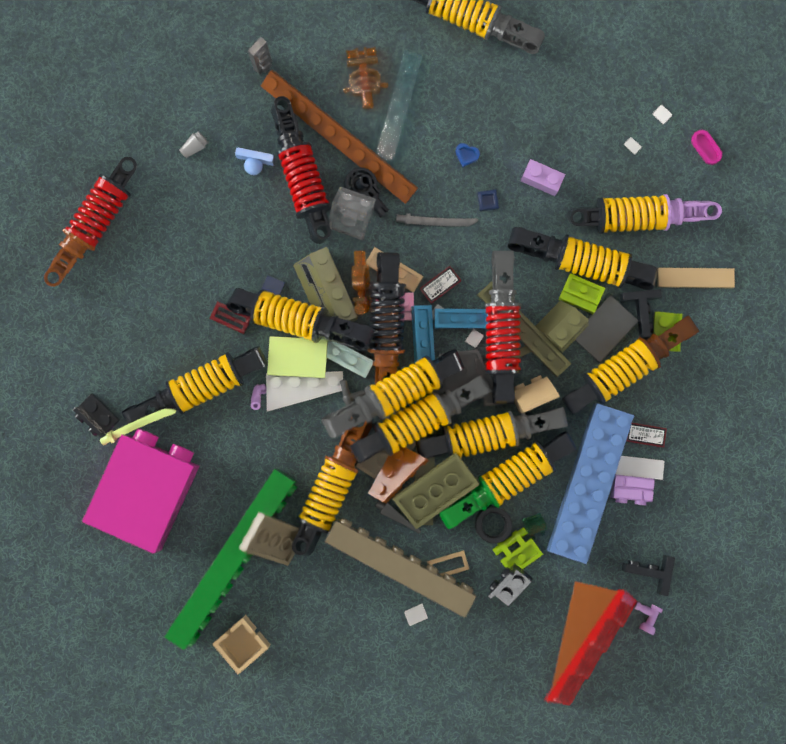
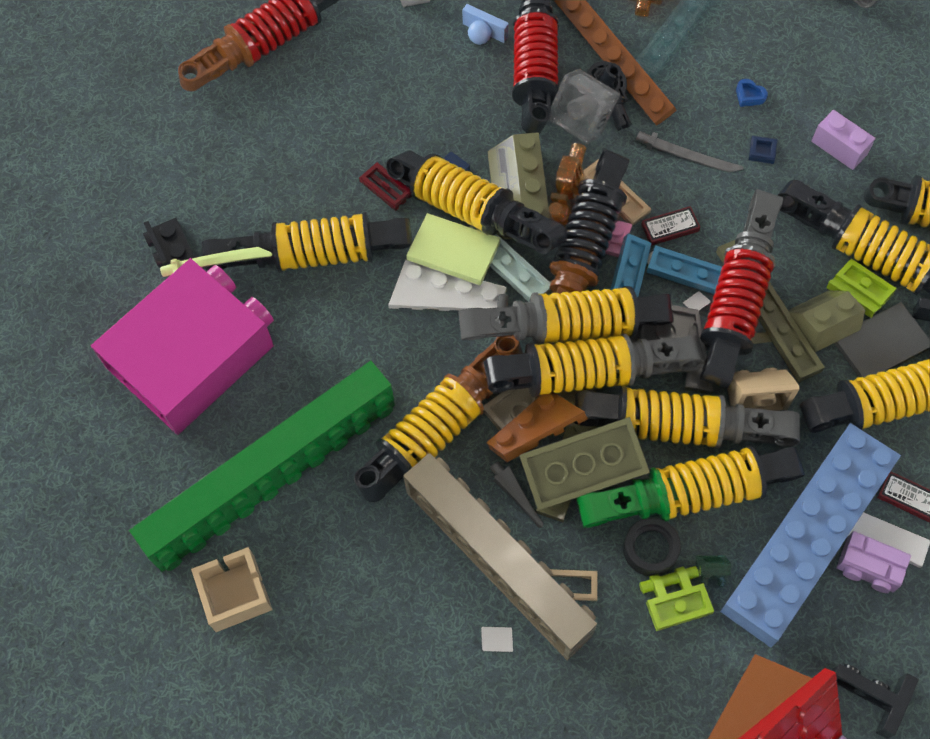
camera: 25 degrees right, 20 degrees down
dark tan plate [240,512,299,566] -> none
lavender arm [251,384,266,410] -> none
bracket [488,563,533,606] -> none

